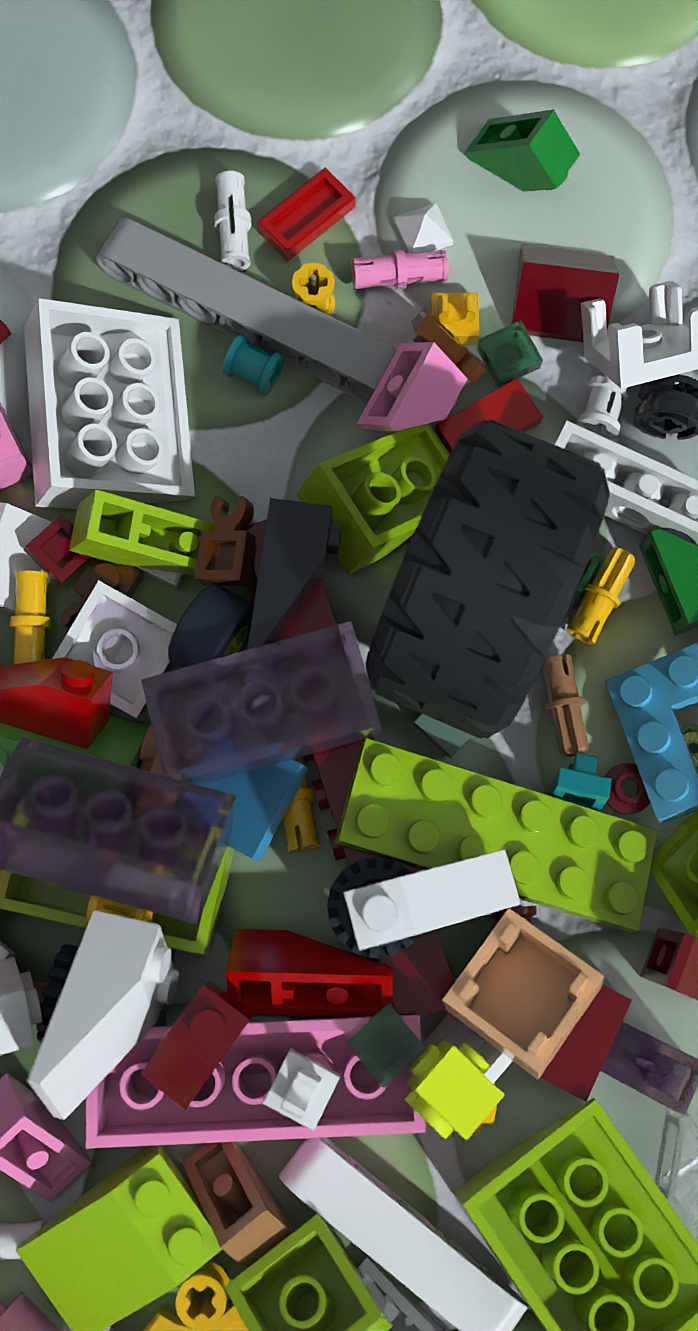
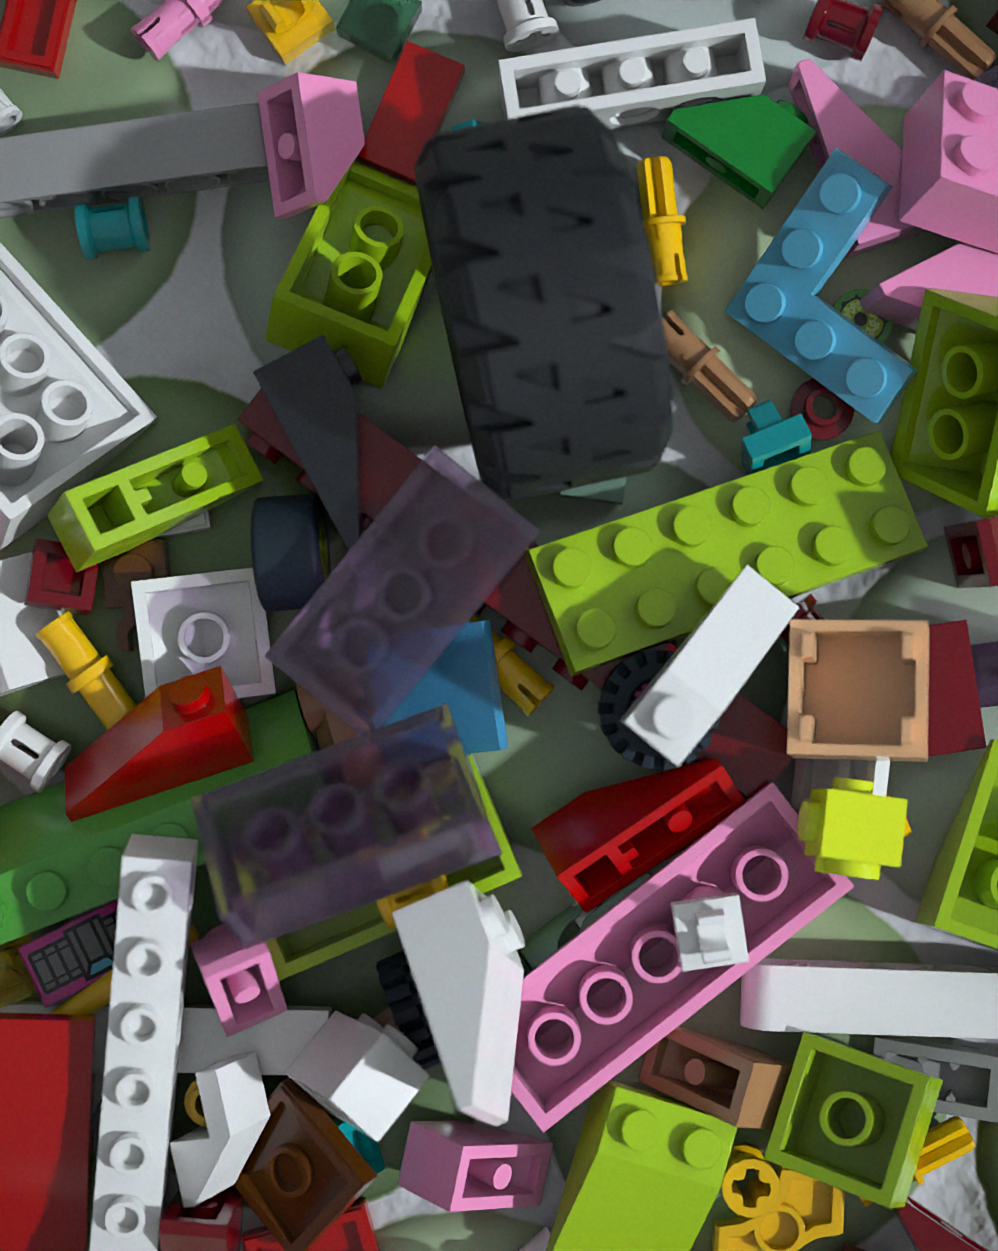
camera: 35 degrees left, 10 degrees up
dark red slope [141,980,254,1110] -> none
reddish brown plate [194,496,256,586] -> none
yellow bush [292,262,335,316] -> none
clear green plate [346,1002,427,1088] -> none
reddish brown plate [412,307,487,384] -> none

